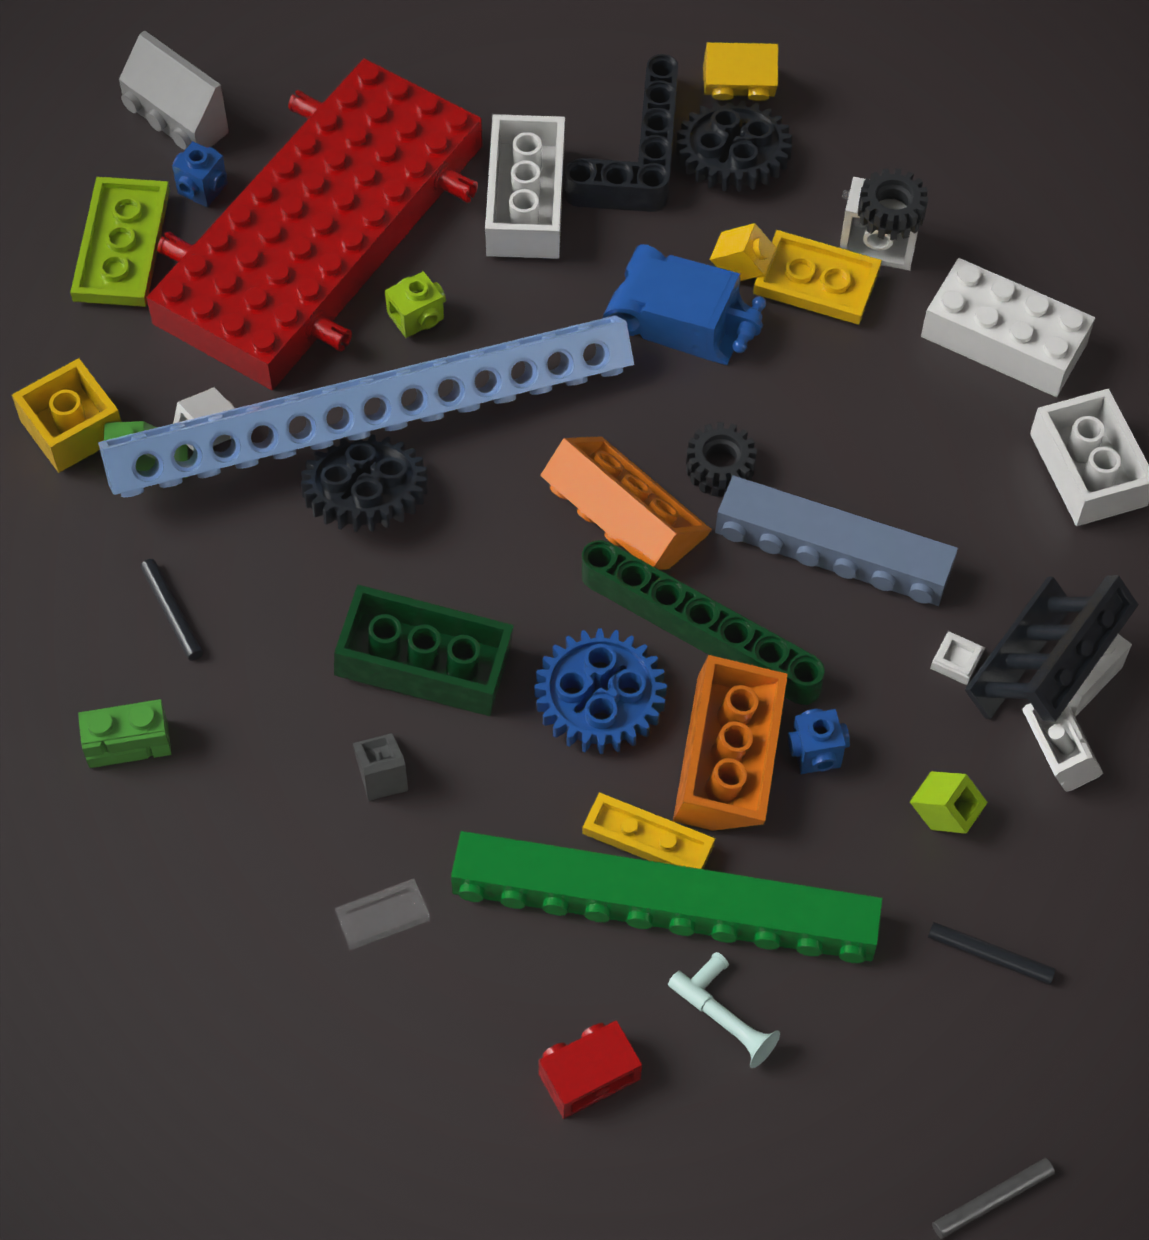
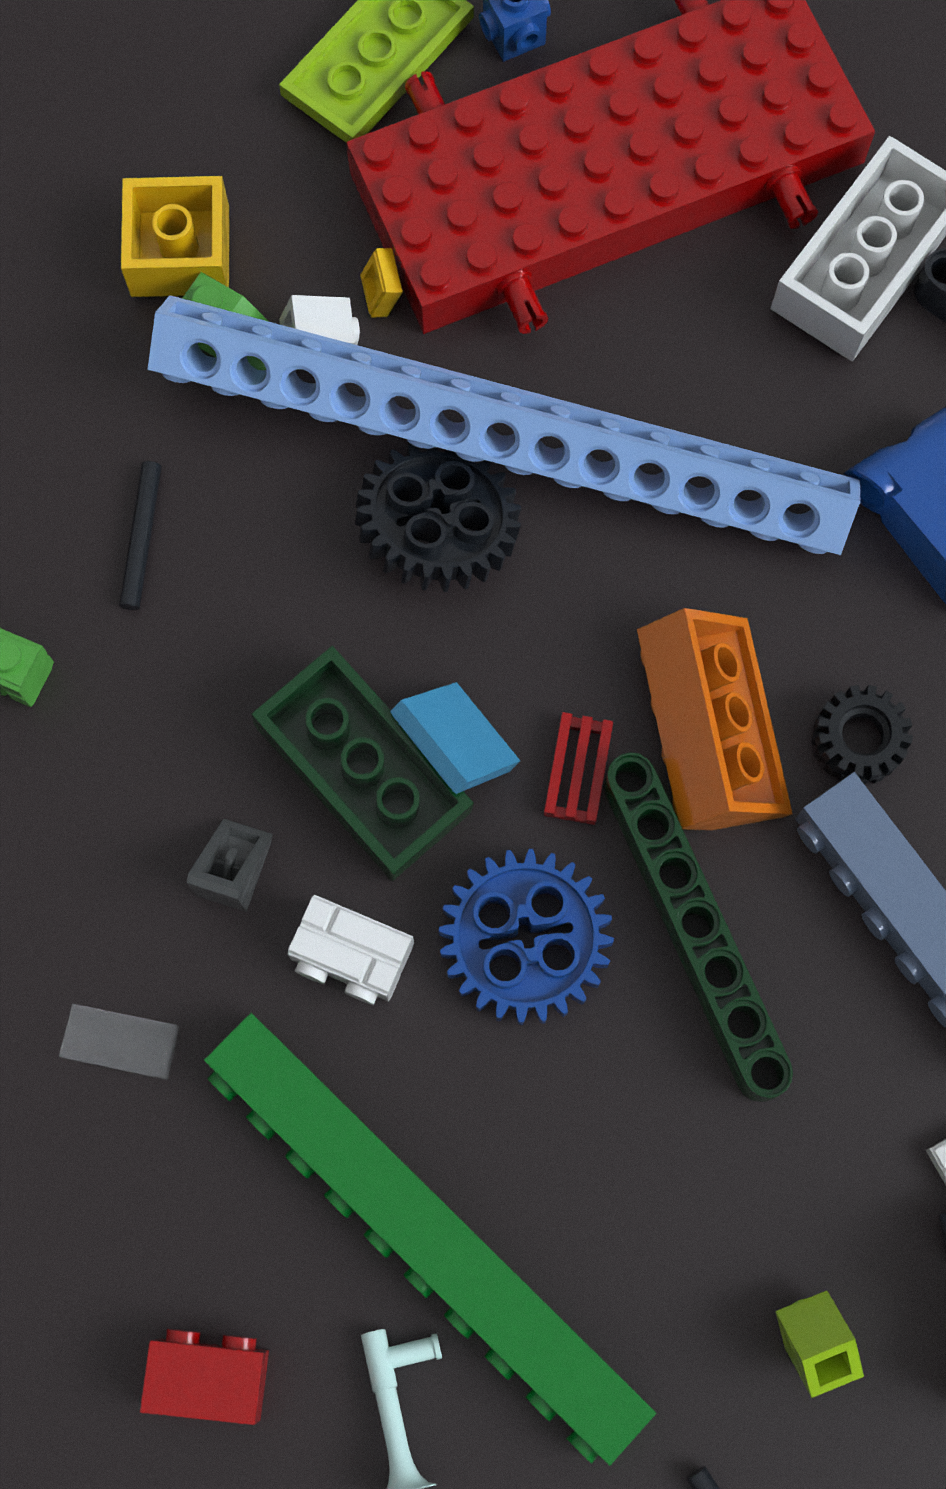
camera: 35 degrees right, 15 degrees up
lime brick [385,271,446,338] -> none
yellow plate [582,792,715,869] -> none
orange slope [673,655,788,831] -> none
blue brick [787,709,850,774] -> none
none -> white brick [287,895,414,1005]
none -> yellow tile [360,248,403,318]
none -> dark azure tile [390,682,520,794]
none -> red tile [544,712,613,825]

